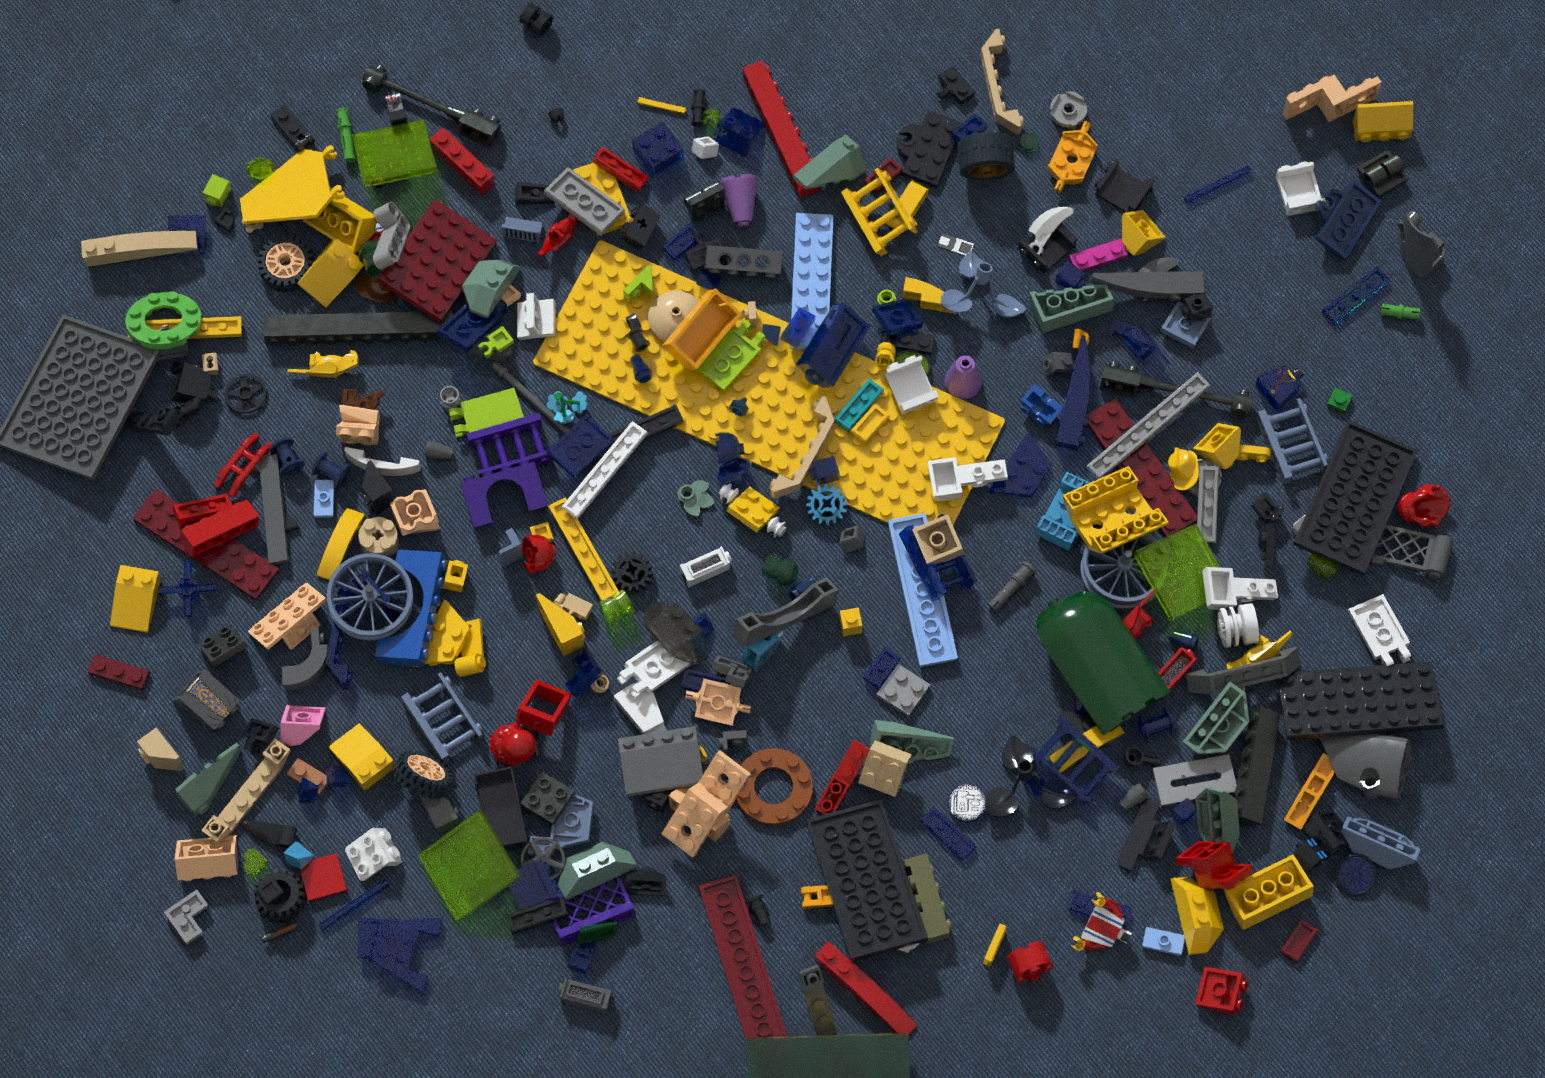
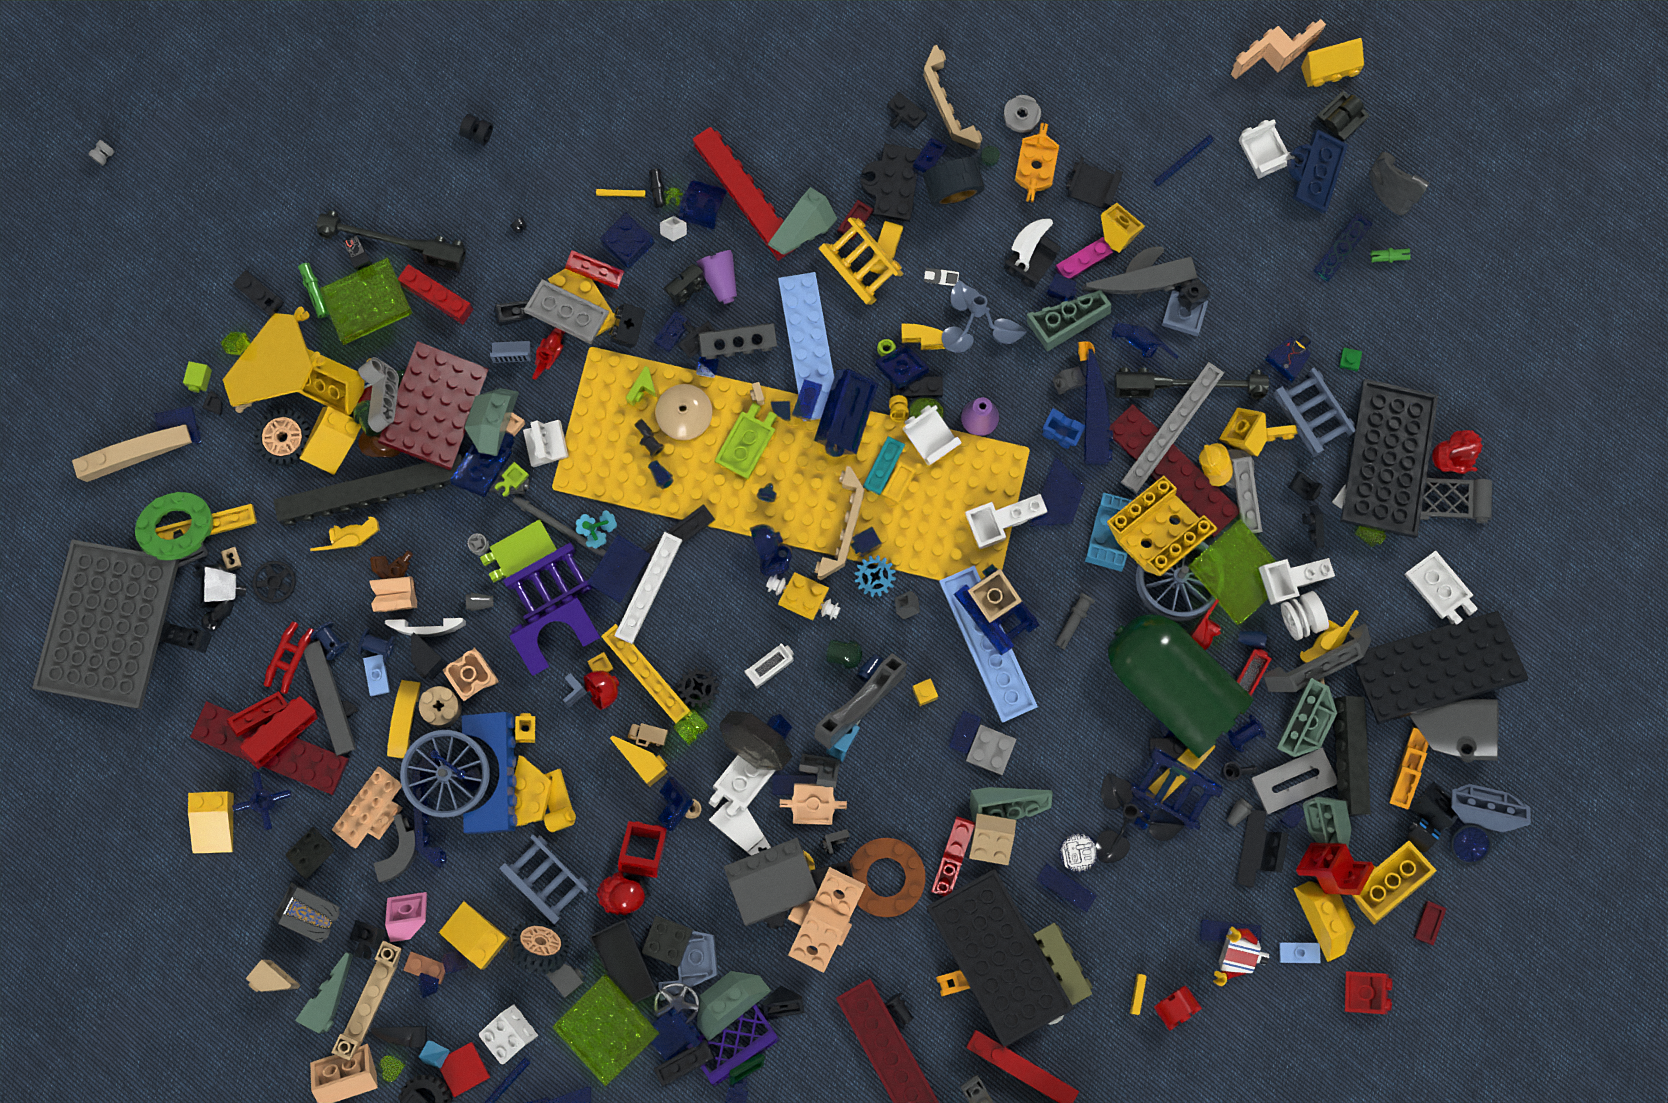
camera: 10 degrees left, 10 degrees up
dark red plate [87,654,150,690] -> none
light orange piece [662,288,742,371] -> none
sand green plate [677,480,714,517] -> none

